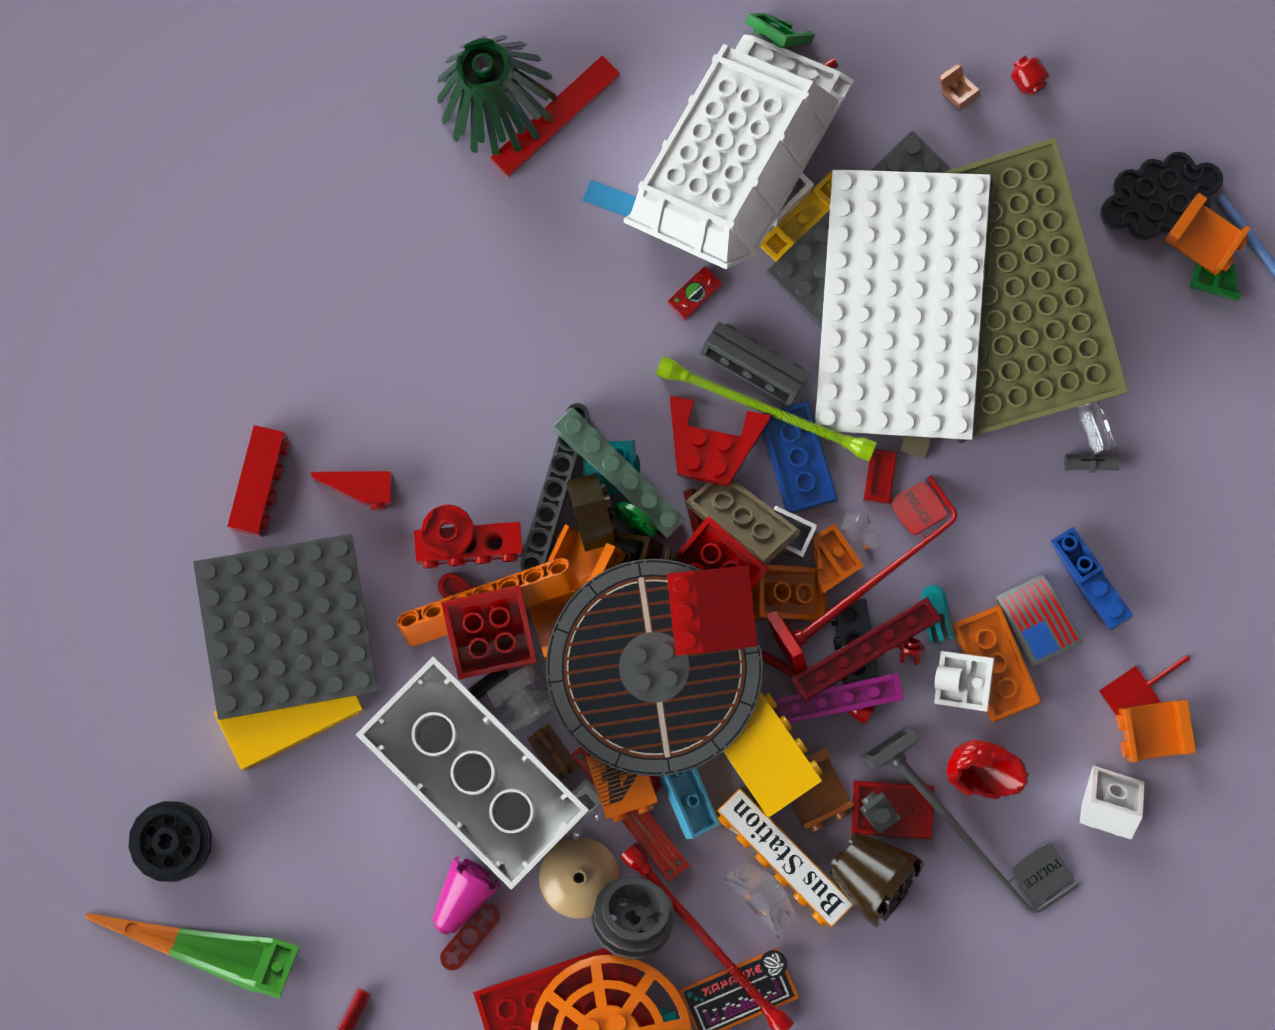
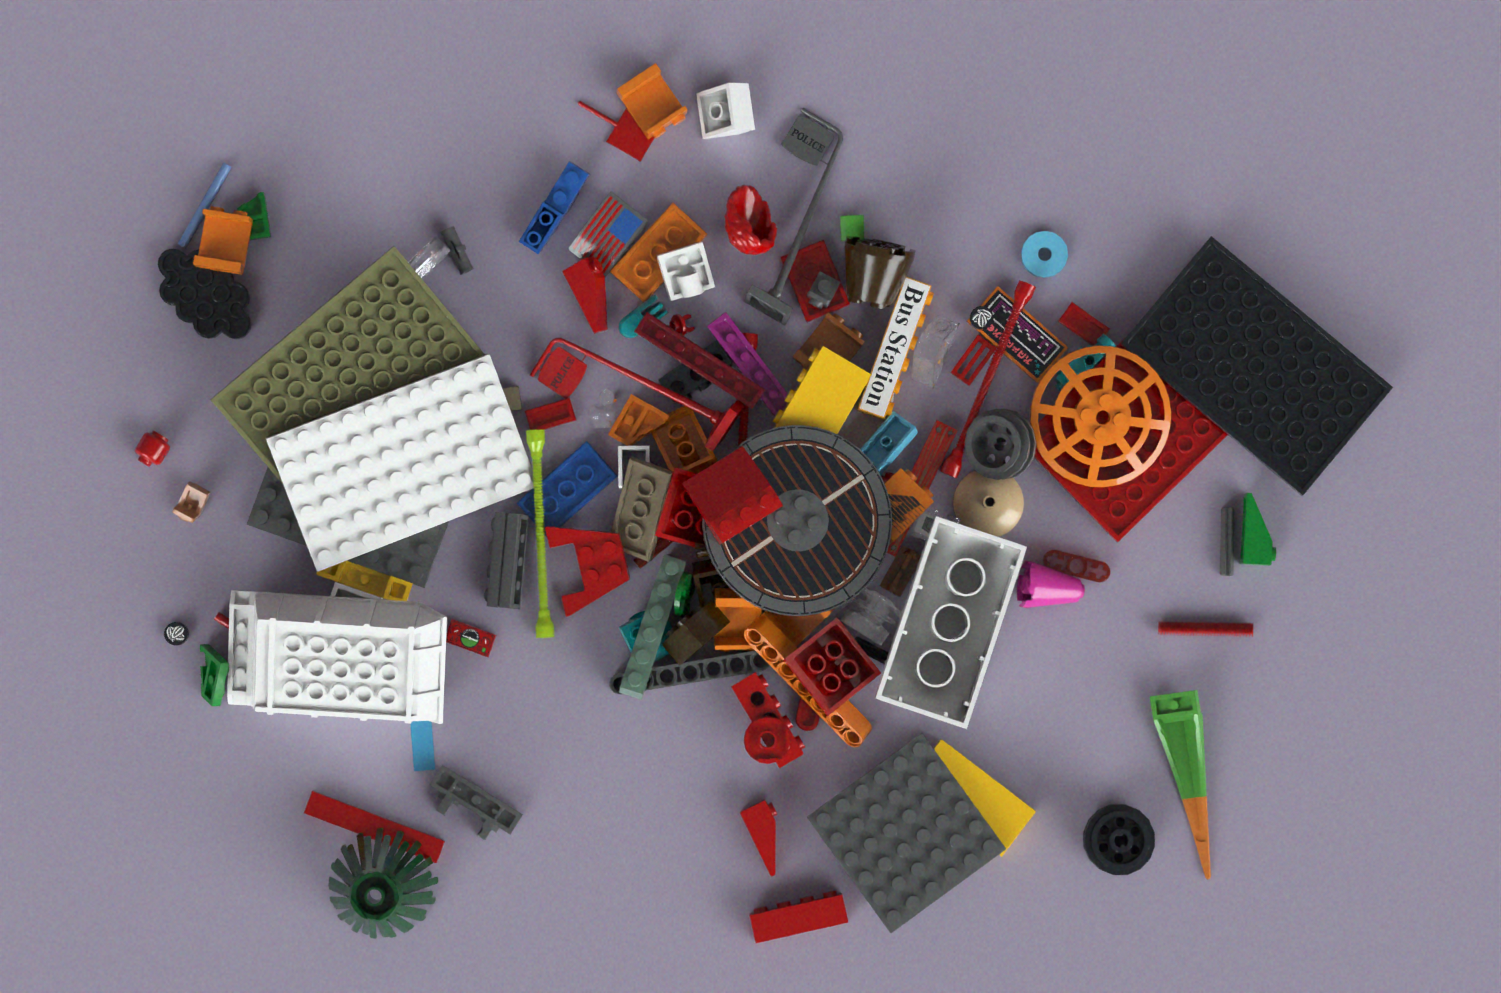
camera: 115 degrees left, 5 degrees up
none -> tile [164,622,189,646]
none -> dark grey hinge [430,765,523,840]
none -> red slope [562,256,608,334]
none -> bright green slope [840,215,864,241]
none -> red tile [950,335,997,386]

